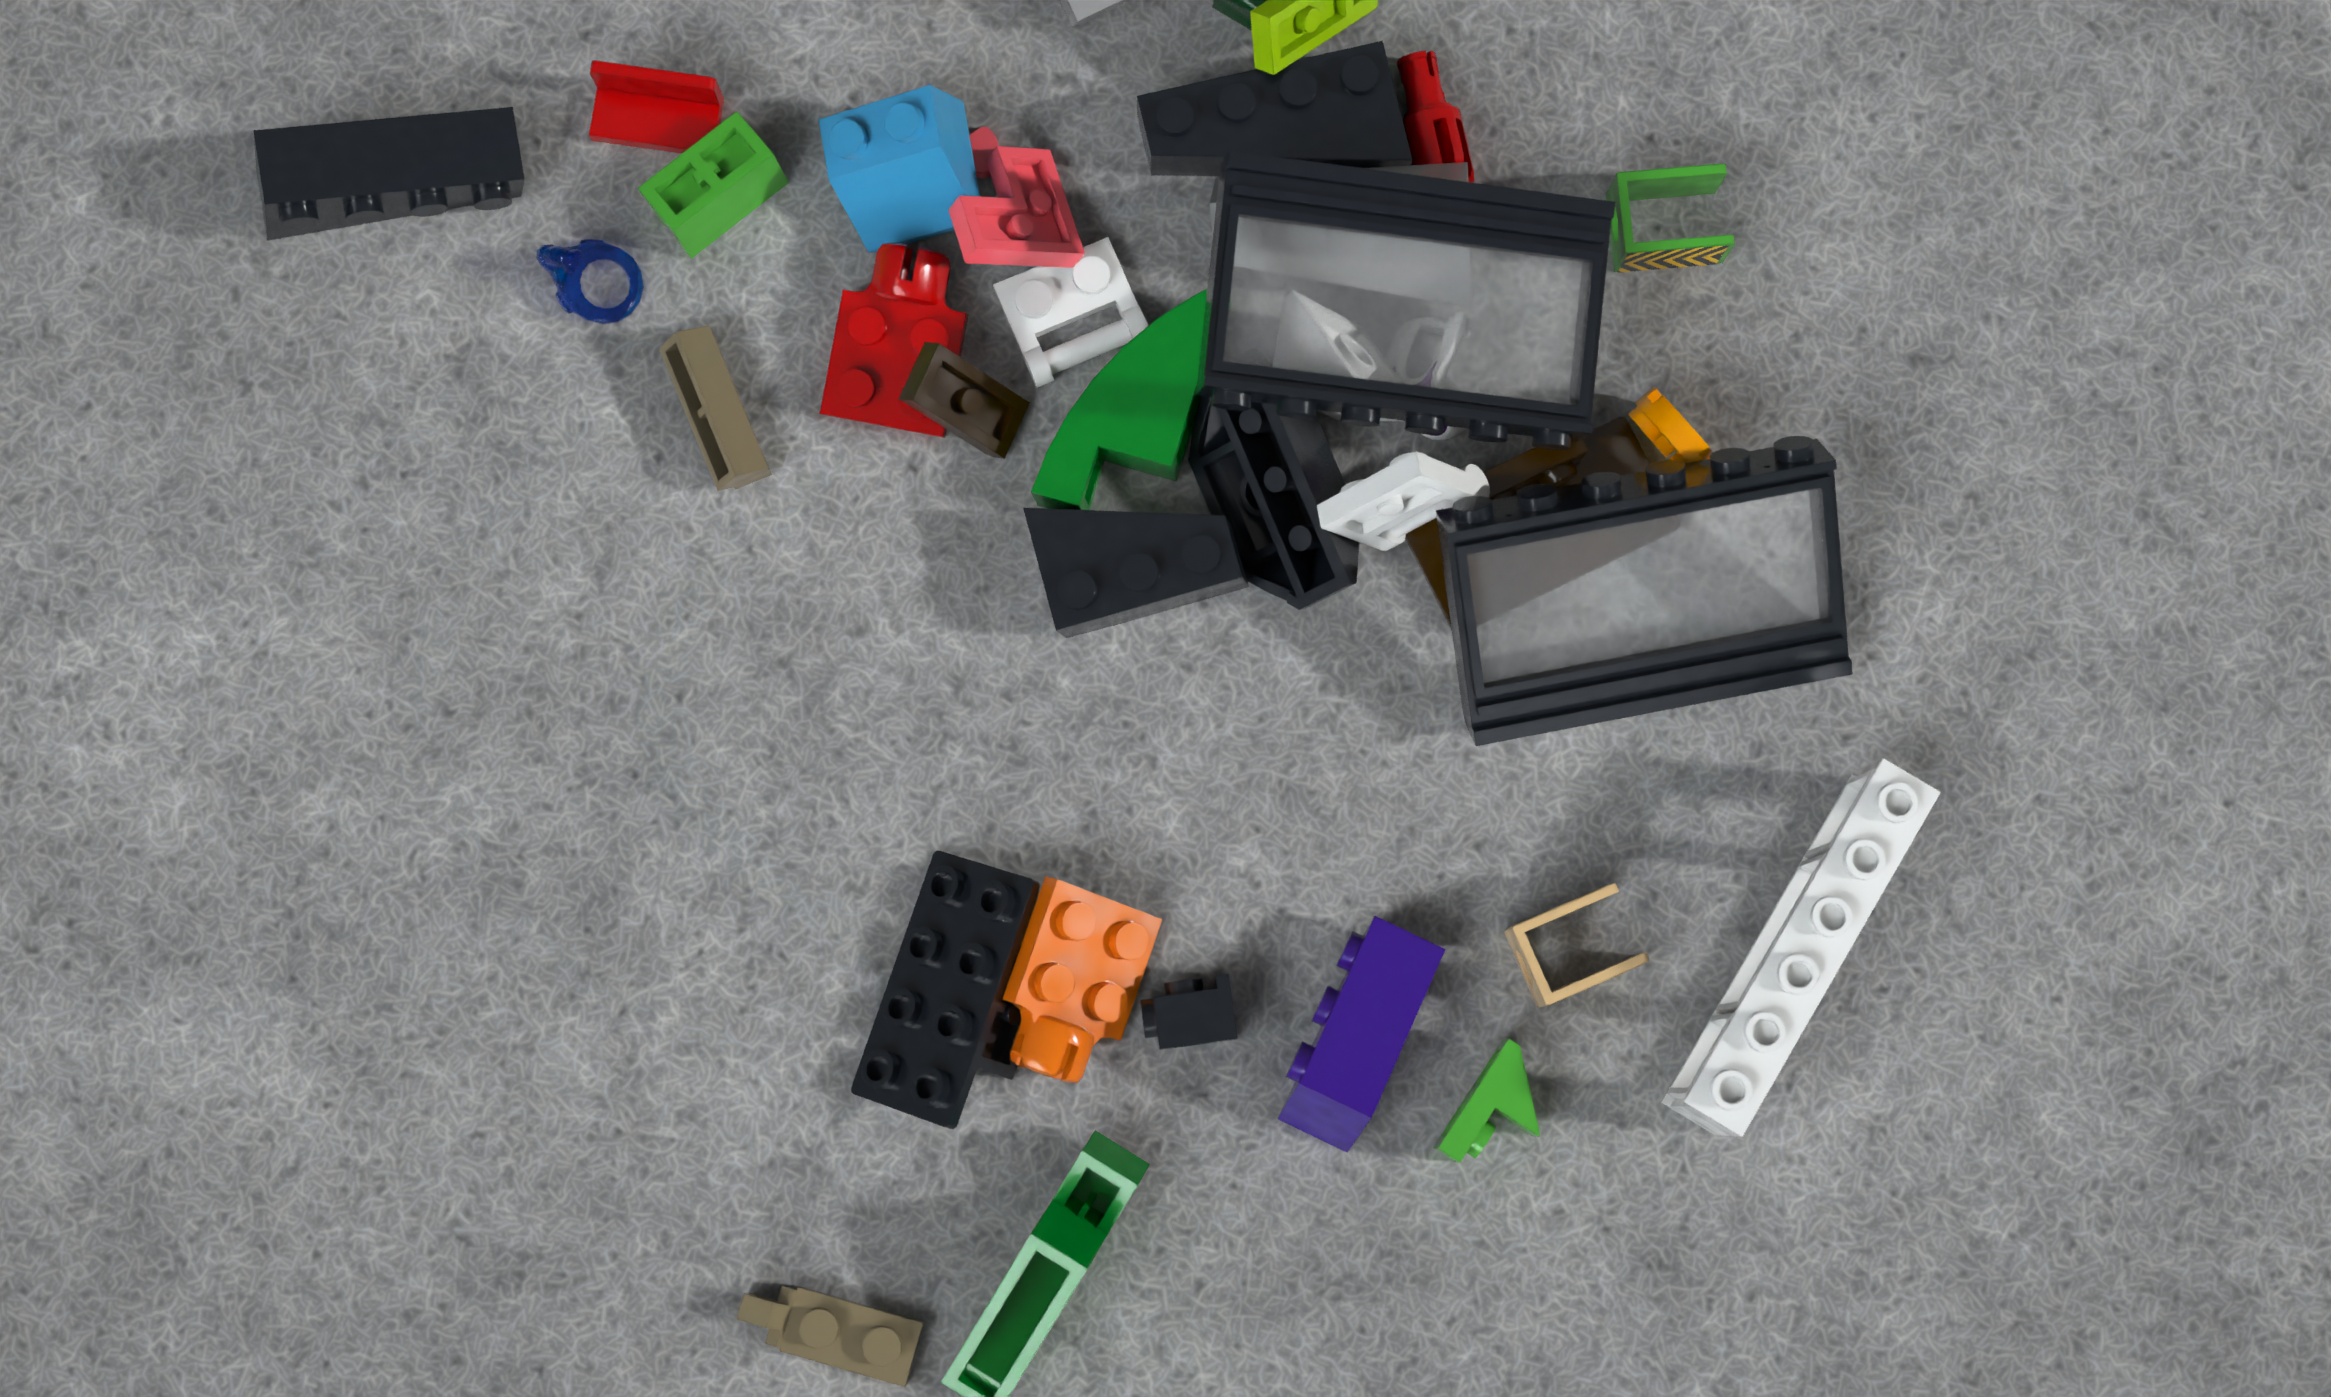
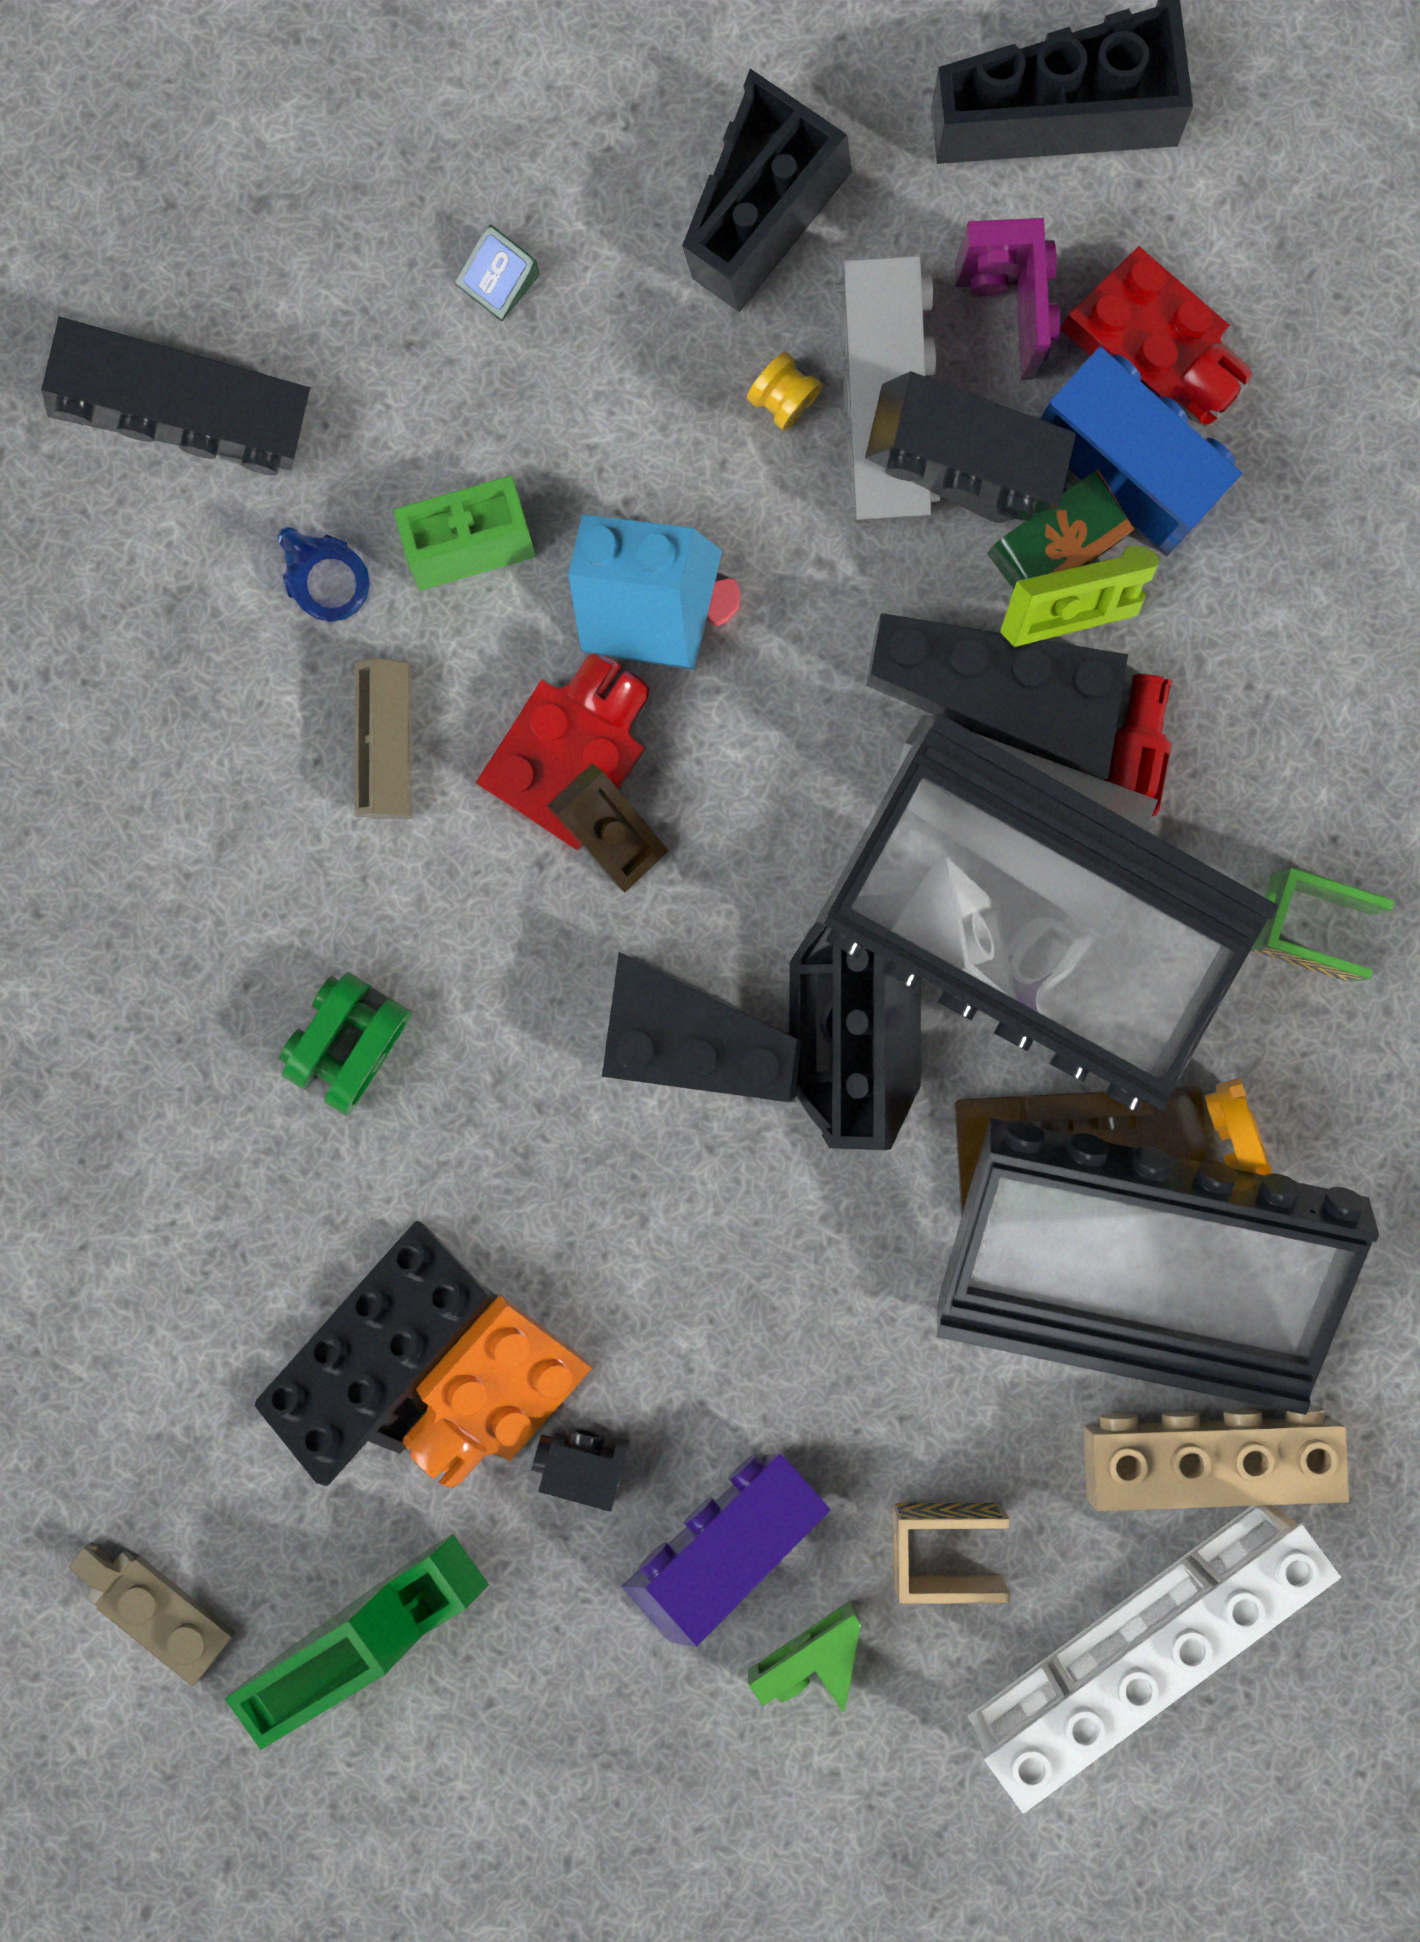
camera: 25 degrees right, 5 degrees up
red panel [589,60,724,154] -> none
coral plate [948,146,1085,268] -> none
white plate [993,237,1148,388] -> none
green slope [1031,289,1231,510] -> none
white plate [1317,451,1490,551] -> none
none -> green brick [279,972,412,1116]
none -> tan brick [1084,1406,1349,1511]

